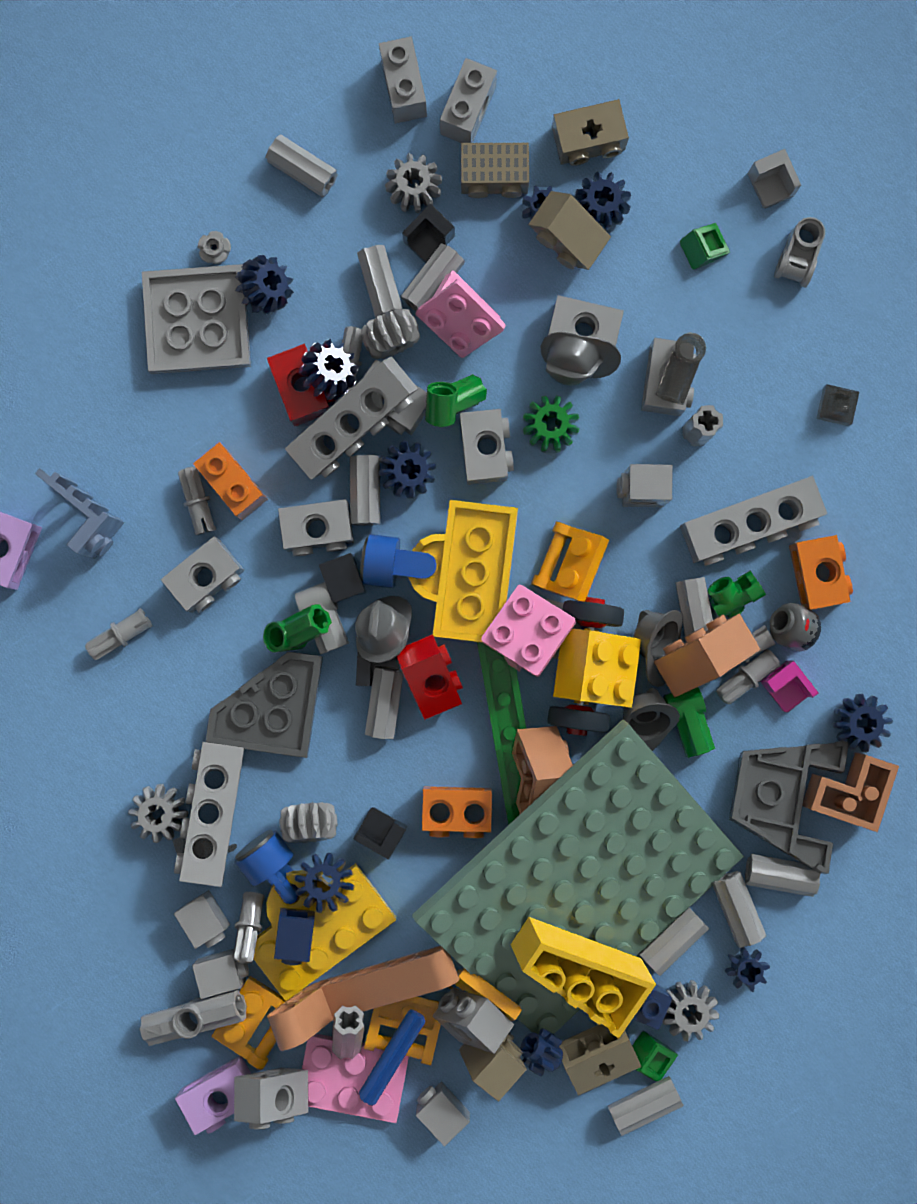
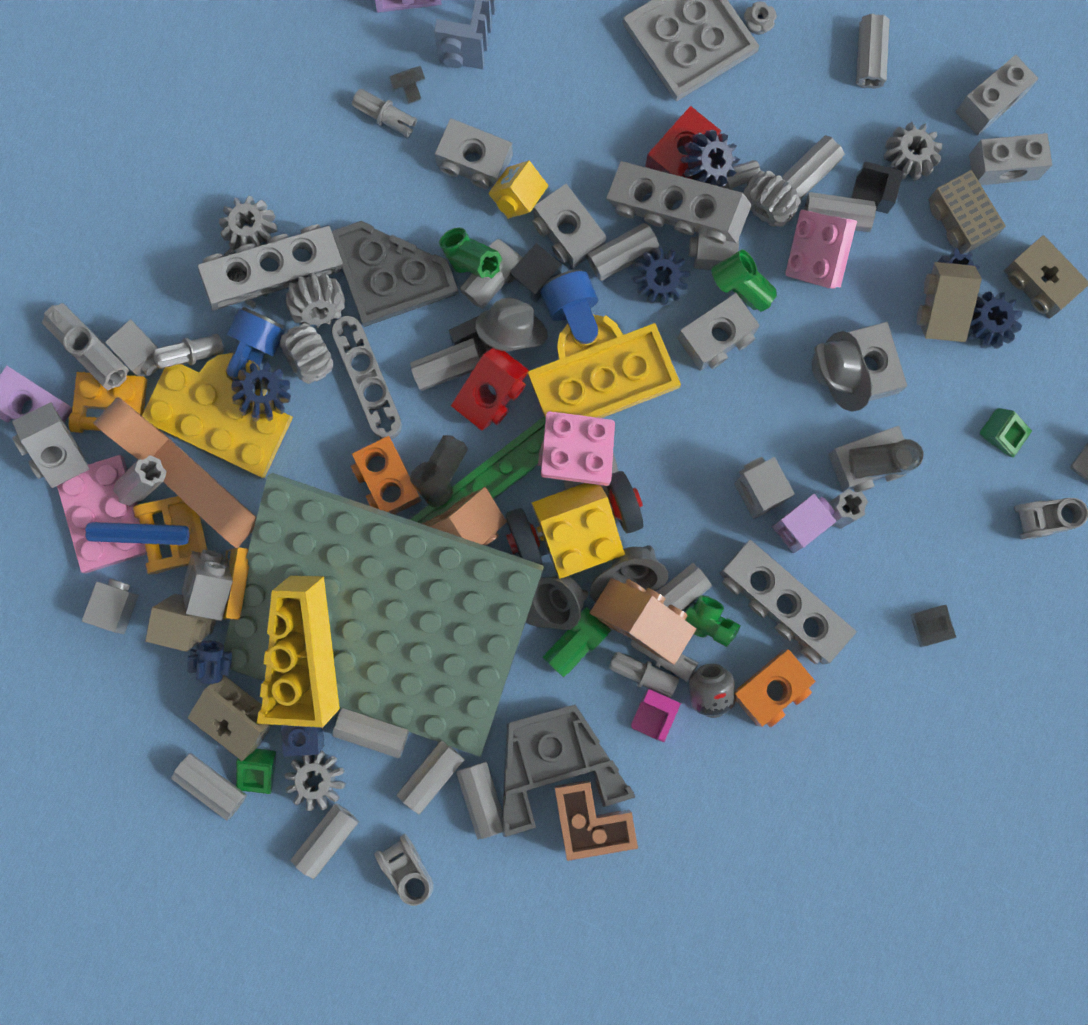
camera: 55 degrees right, 5 degrees down
light grey brick [174,890,230,949] -> none
light grey axle [178,467,216,535] -> none
orange brick [193,442,268,520] -> none
dark blue gear [235,255,294,314] -> none
dark blue brick [274,908,315,965] -> none
black panel [353,807,407,860] -> none
green gear [523,395,579,453] -> none
light orange plate [531,521,609,602] -> none
dark blue gear [725,947,770,992] -> none
dark blue gear [832,694,893,752] -> none
none -> light grey gear [286,272,345,328]
none -> light grey axle [290,803,360,880]
none -> light grey beam [332,316,402,440]
none -> light grey piece [374,834,433,906]
none -> clear smoke tile [389,65,425,105]
none -> clear smoke piece [410,435,468,507]
none -> yellow brick [488,160,549,219]
none -> lavender brick [772,494,837,553]

